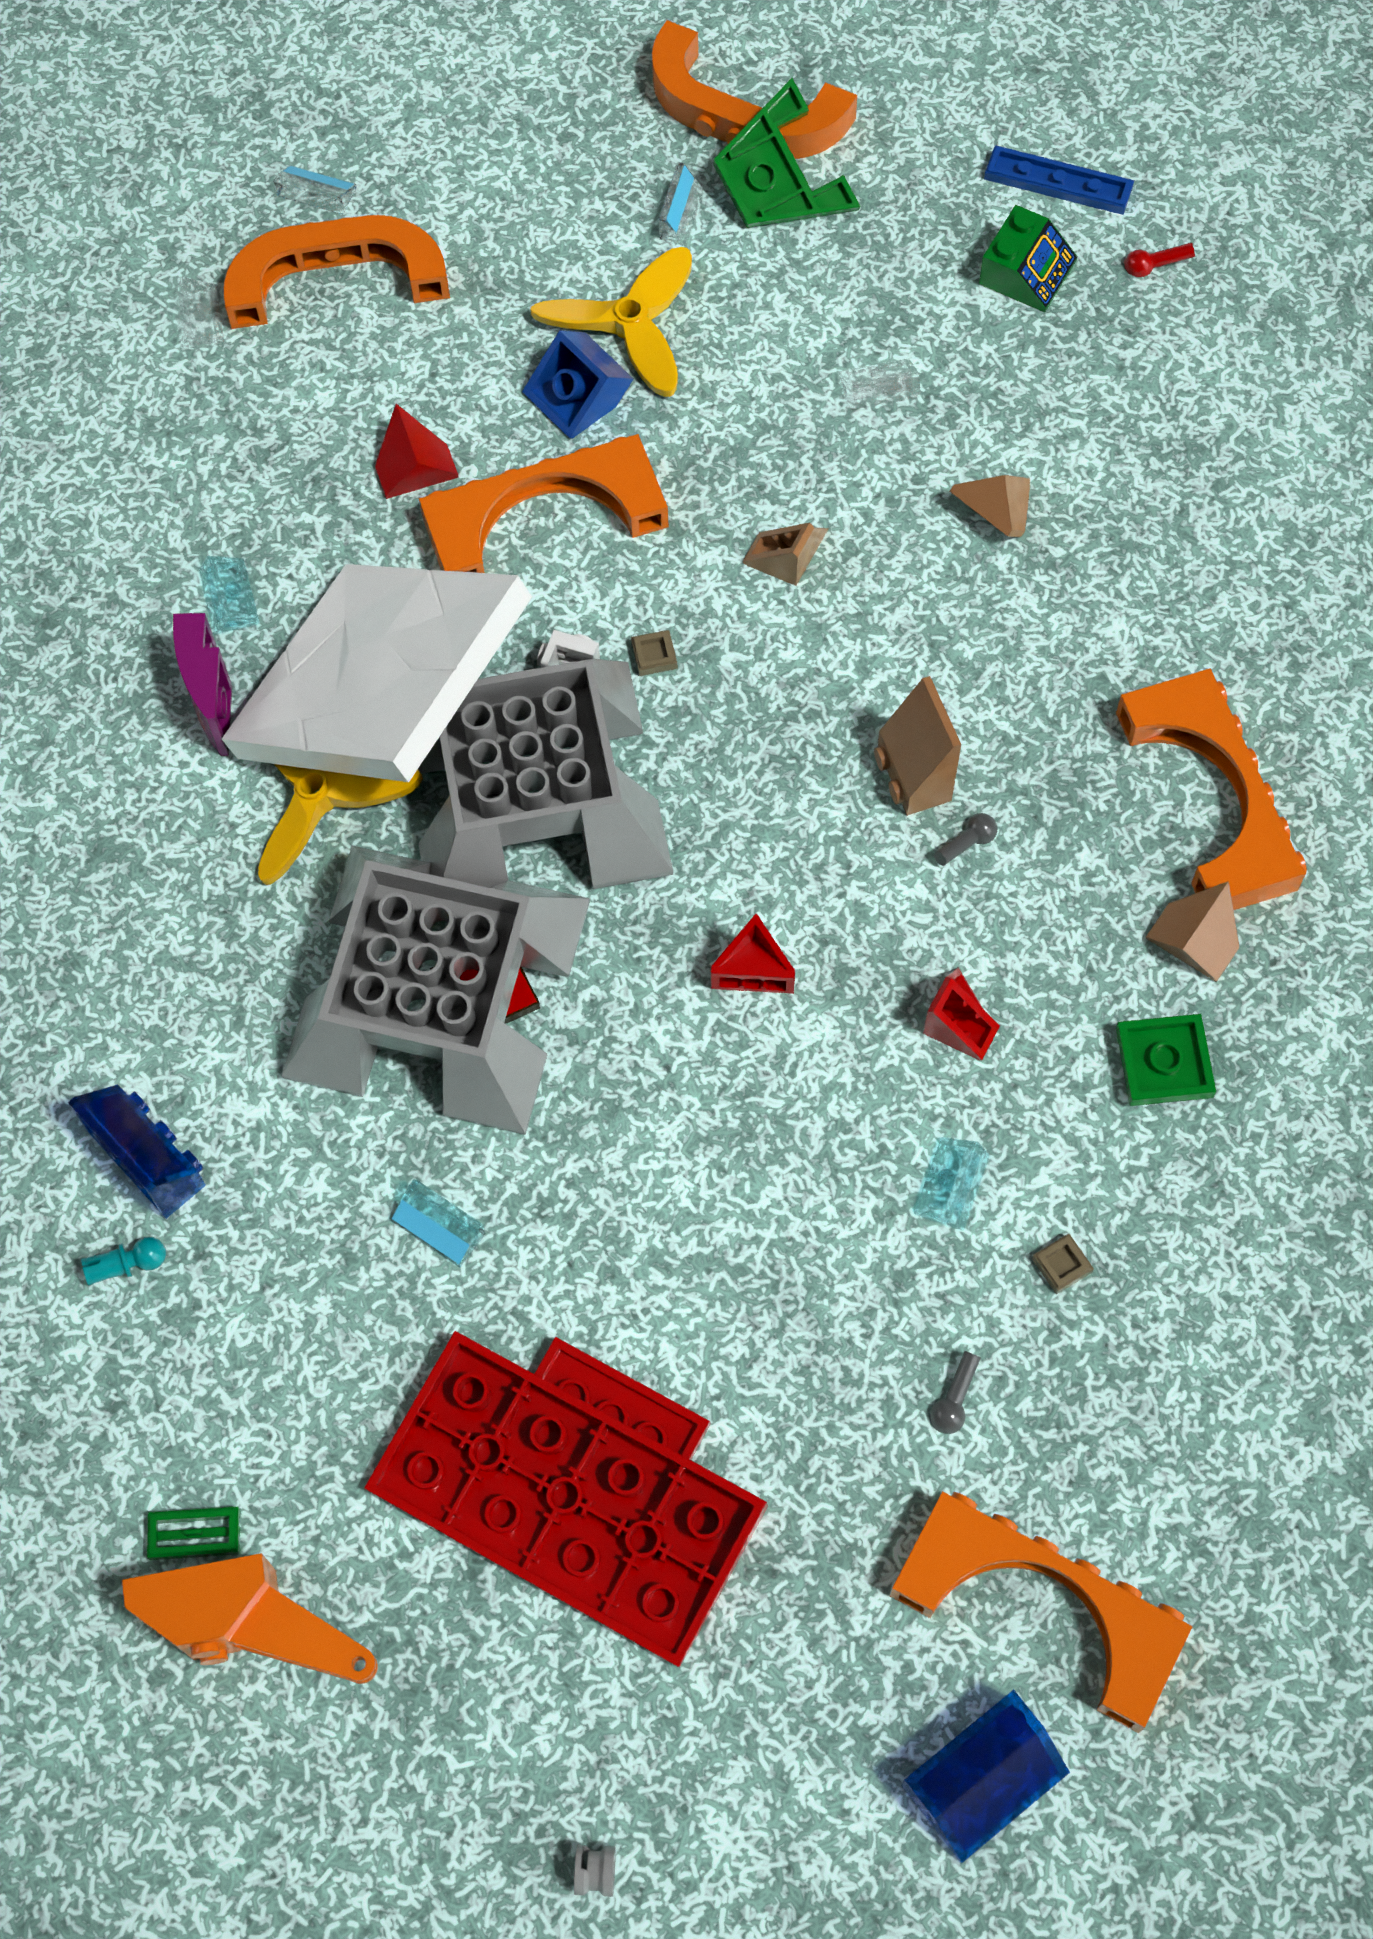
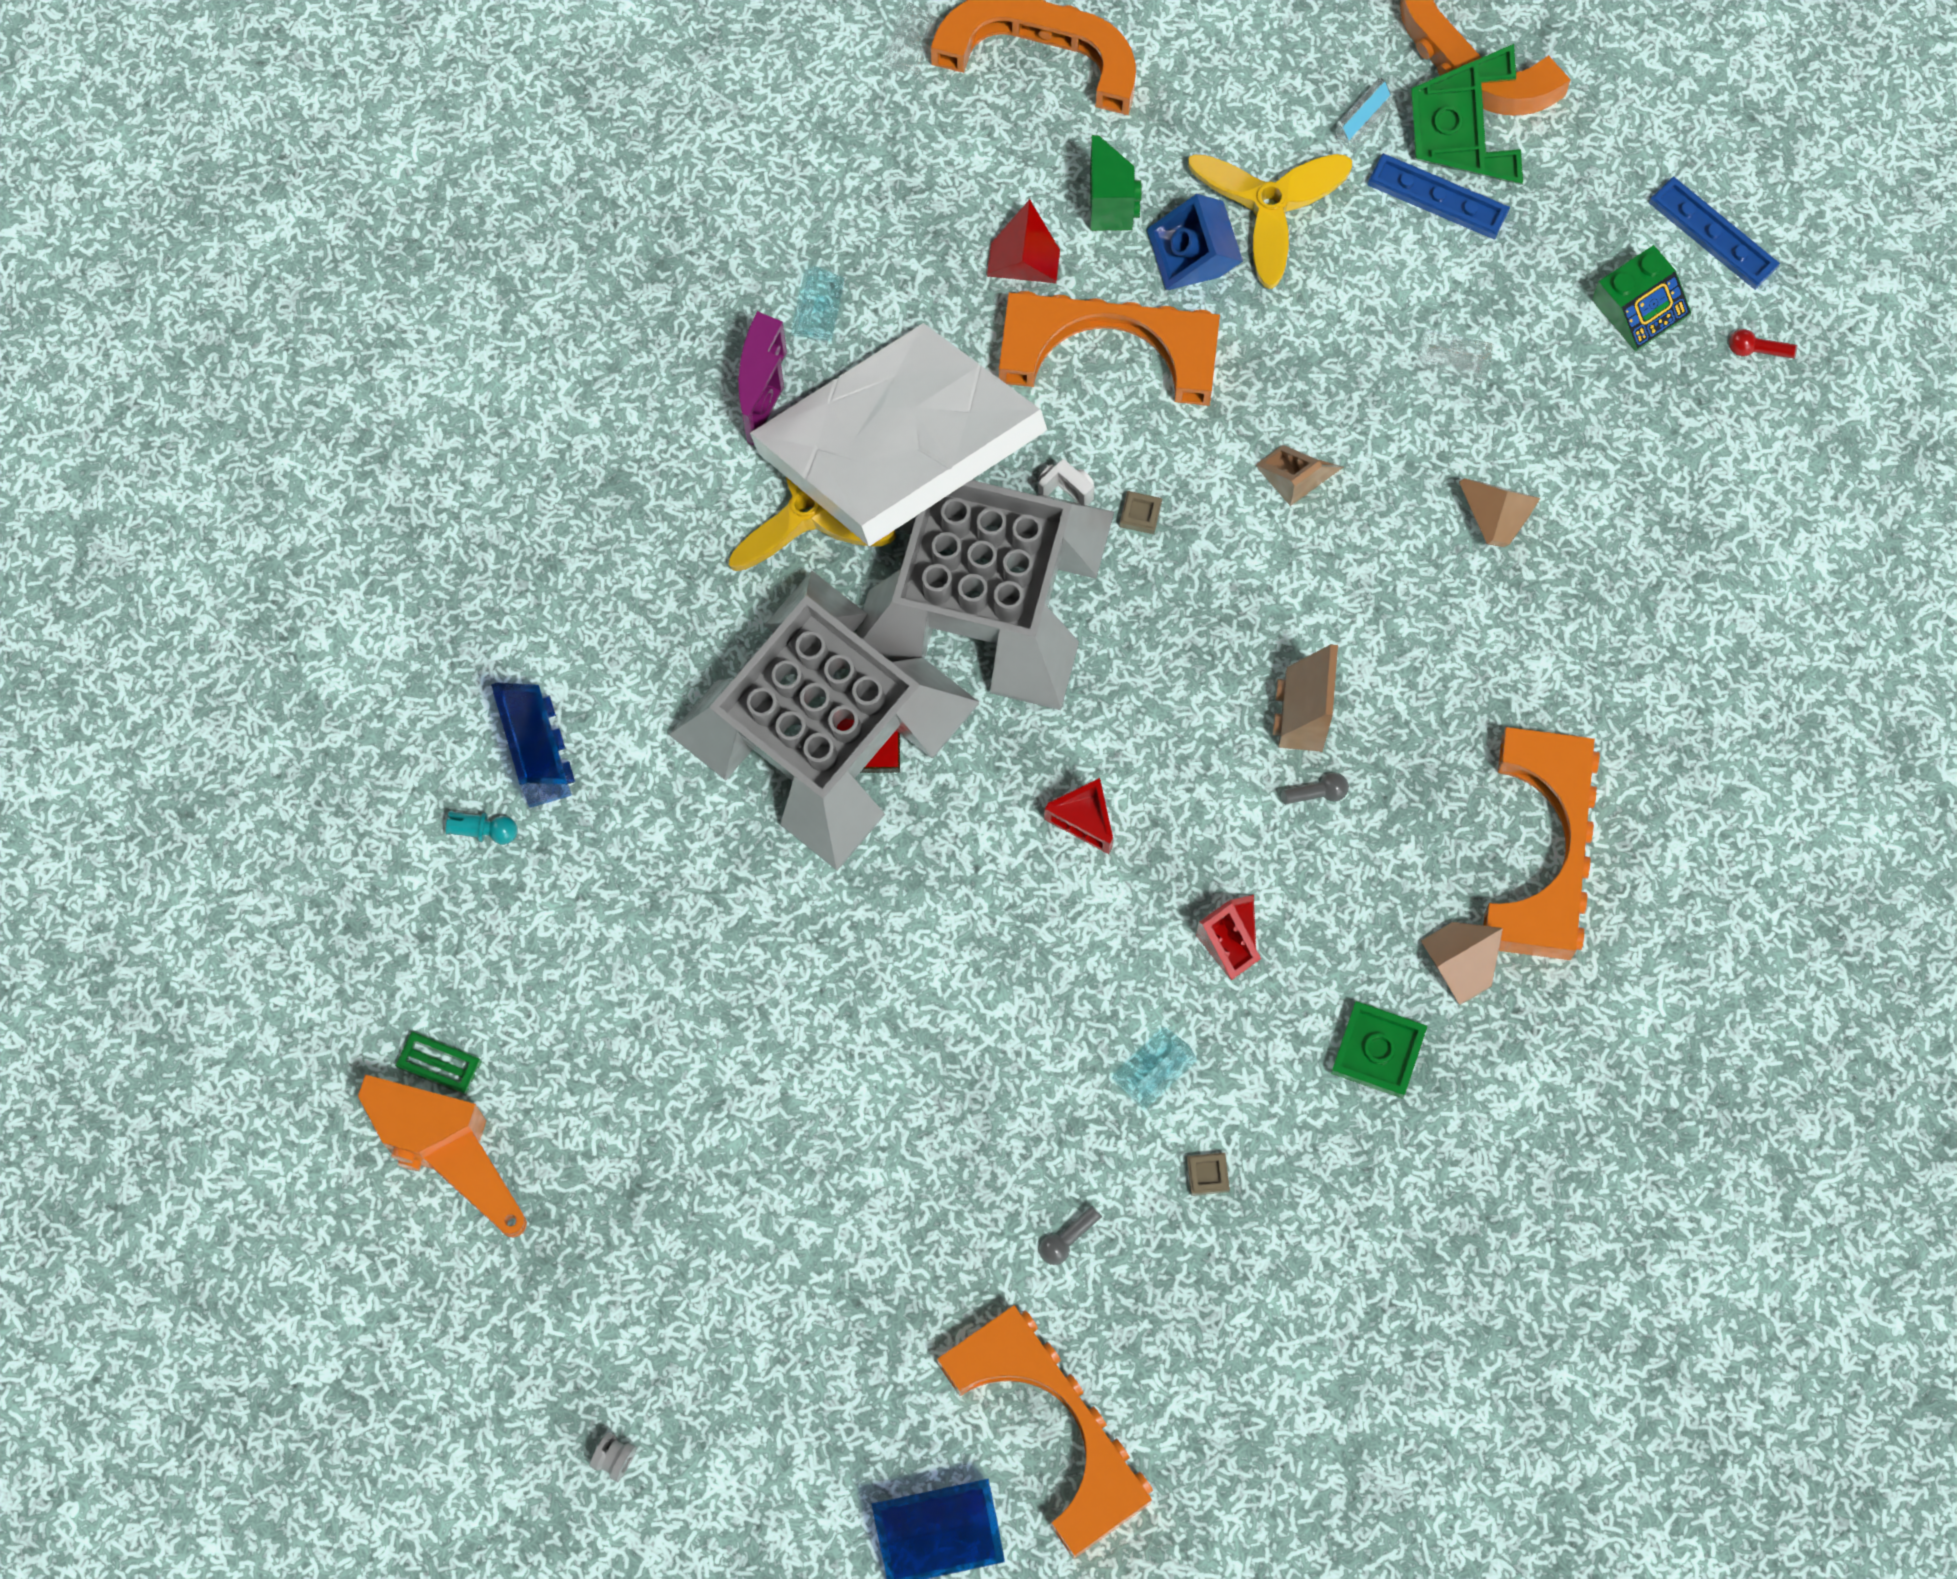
camera: 25 degrees right, 5 degrees up
red slope [364,1331,768,1668] -> none
slope [390,1179,486,1268] -> none
none -> green slope [1090,135,1142,231]
none -> blue tile [1368,153,1510,240]

